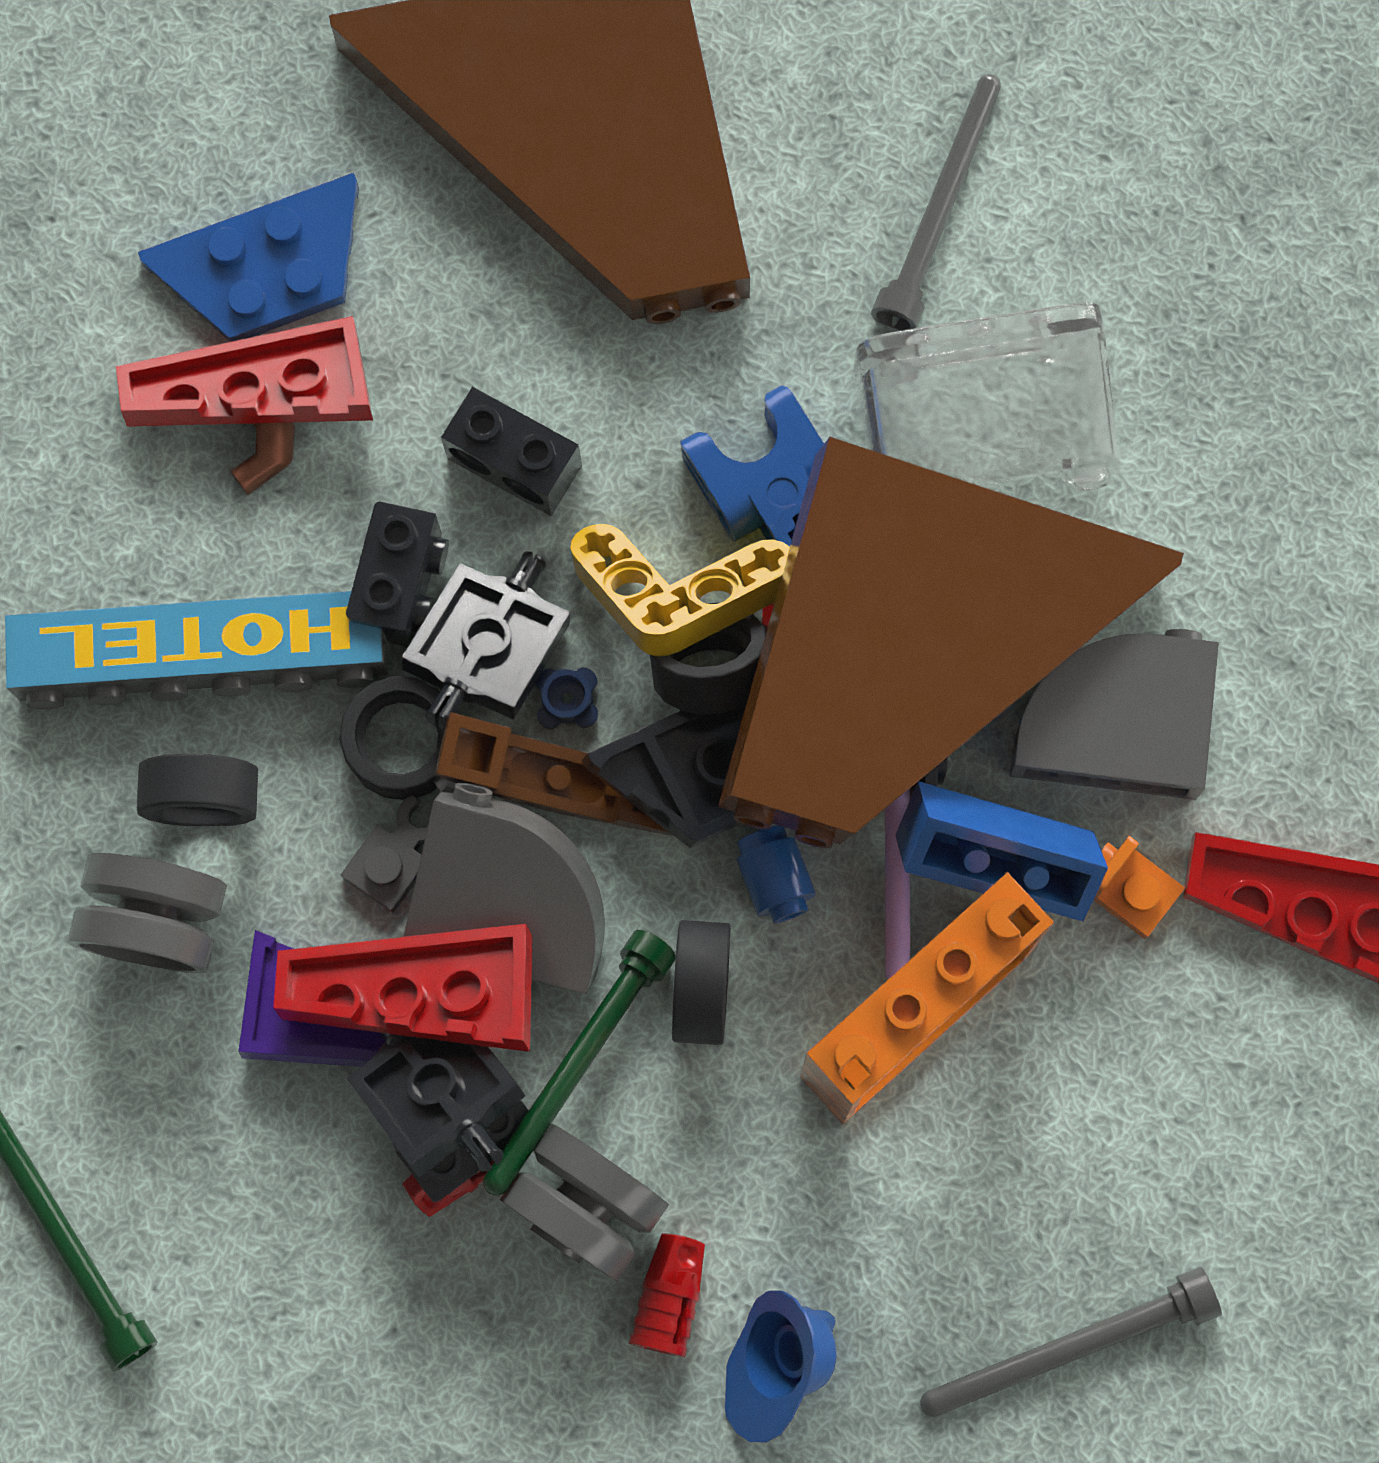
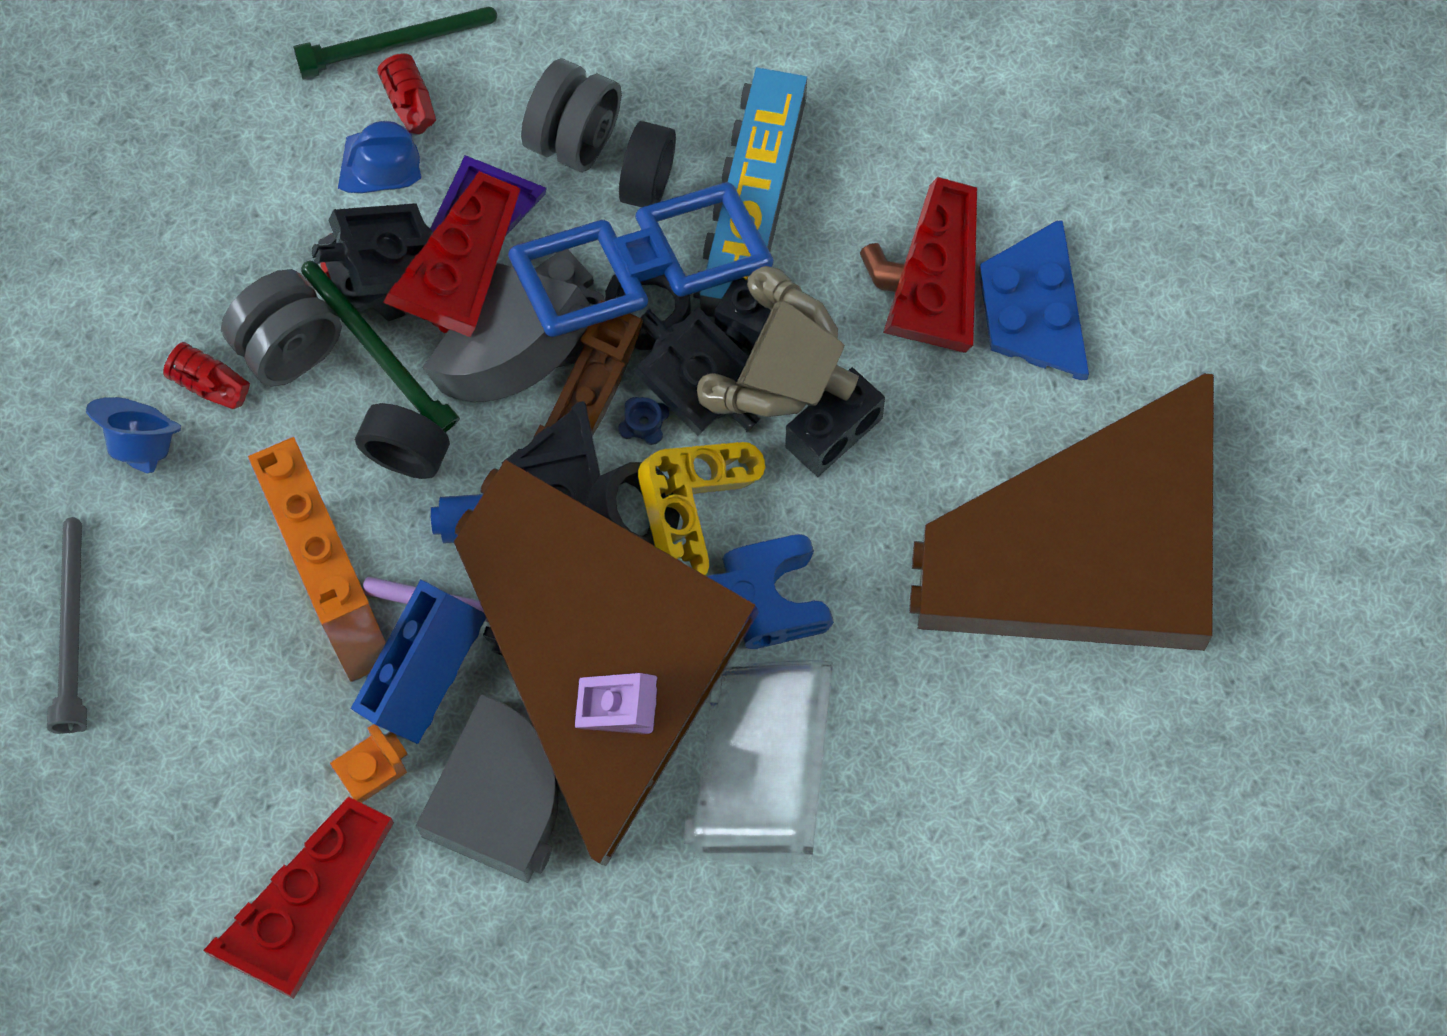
camera: 105 degrees right, 10 degrees down
dark grey piece [871,74,1001,333] -> none
none -> blue piece [338,121,422,193]
none -> red hinge [377,53,436,135]
none -> blue bar [508,182,774,337]
none -> lavender slope [575,673,657,734]
none -> dark tan torso [697,266,859,417]

